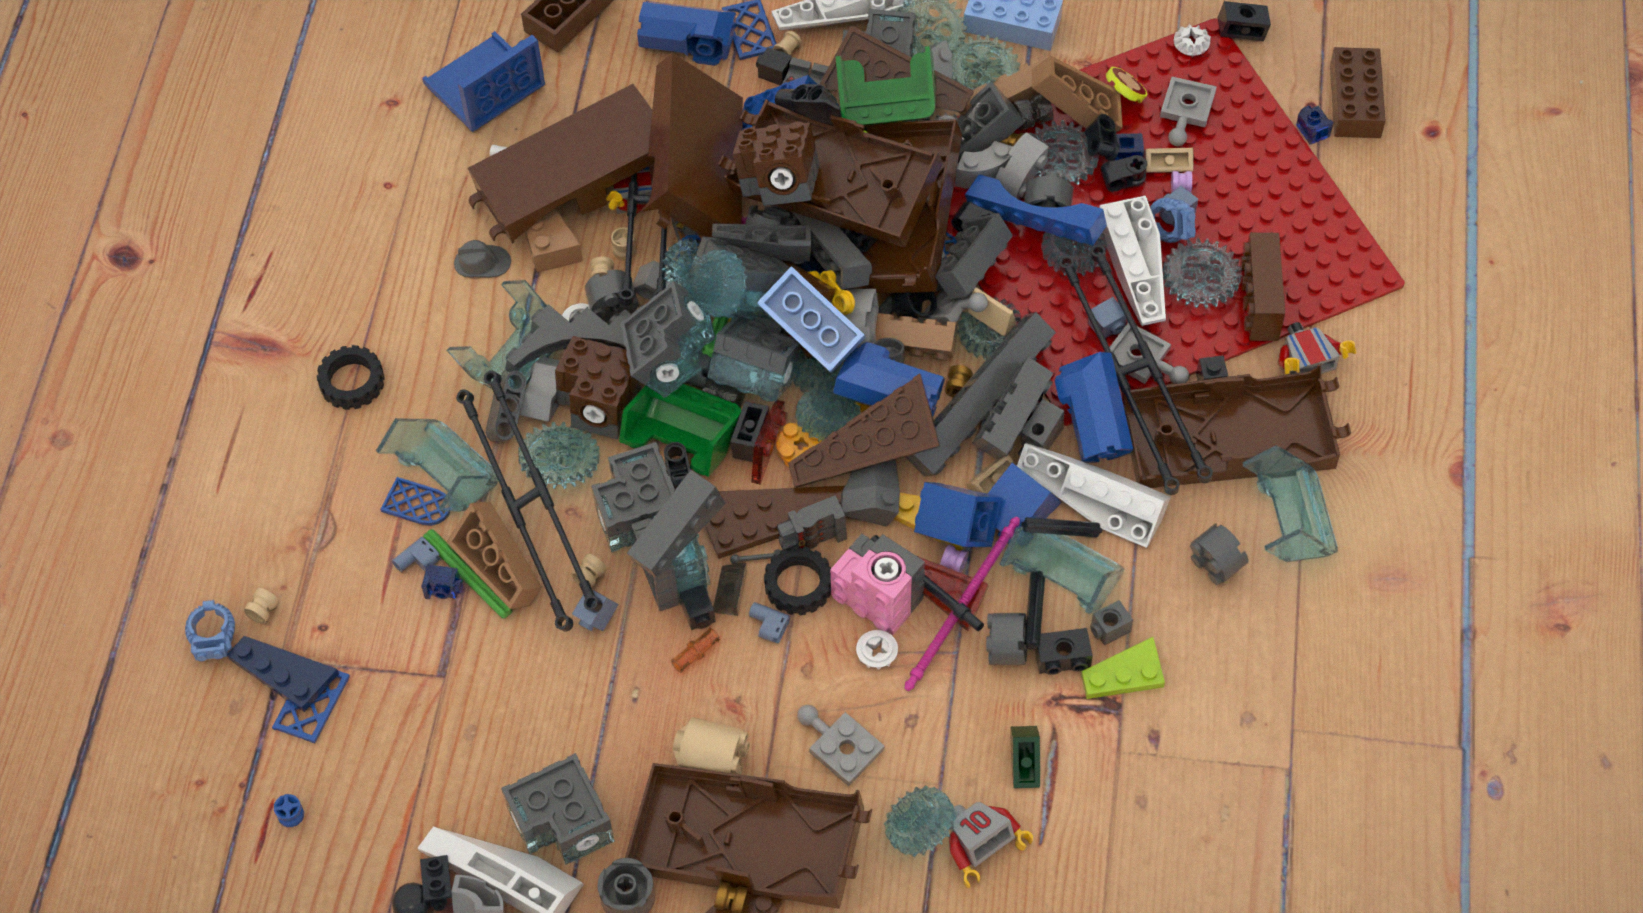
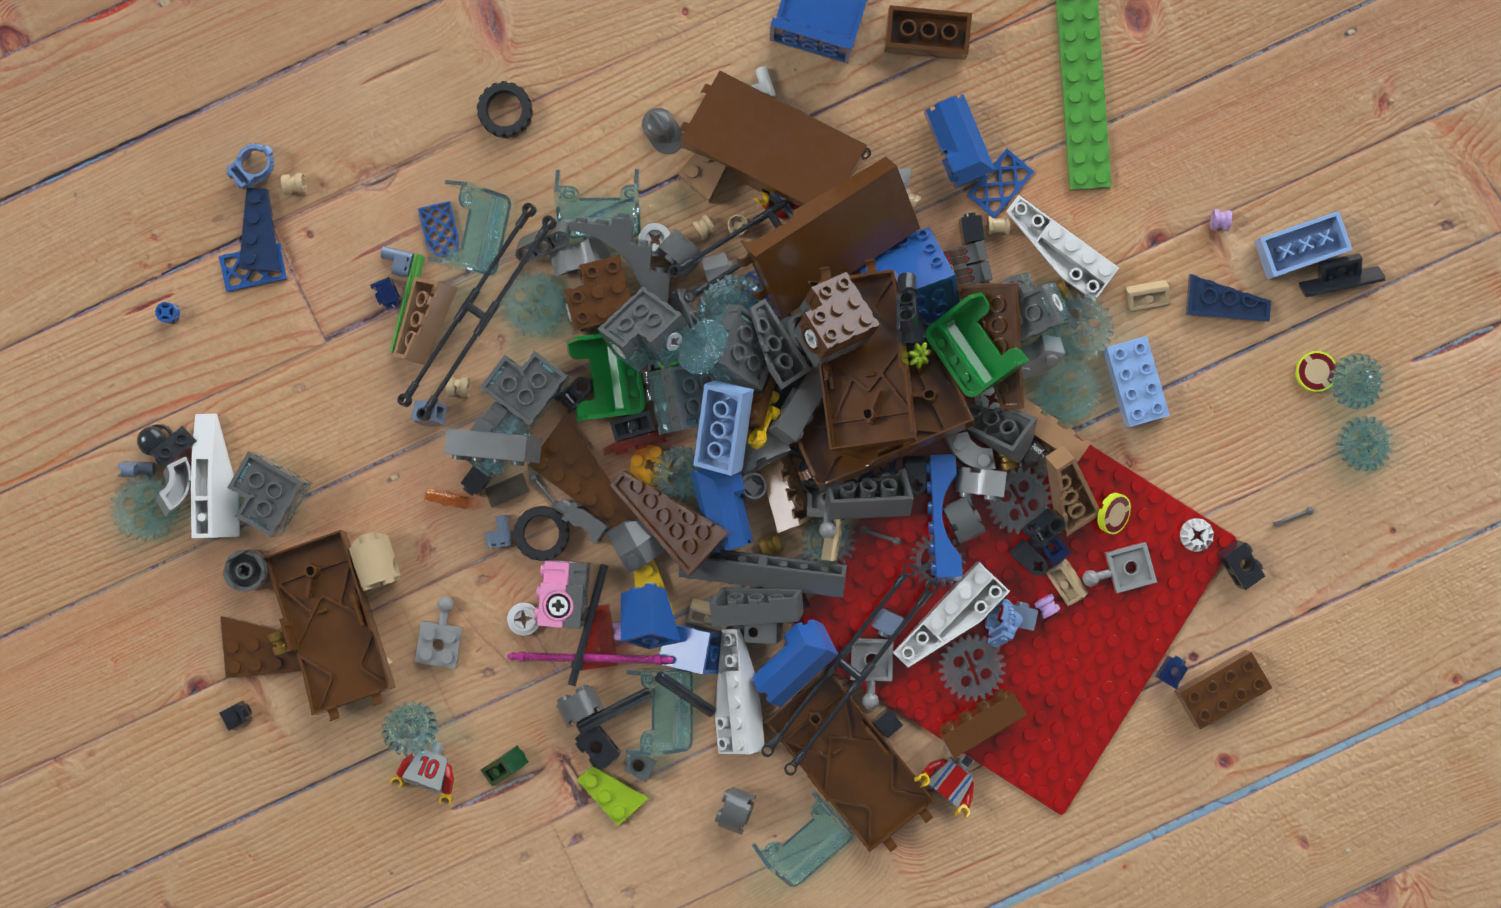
camera: 60 degrees right, 30 degrees up
none -> dark grey hinge [860,525,901,545]

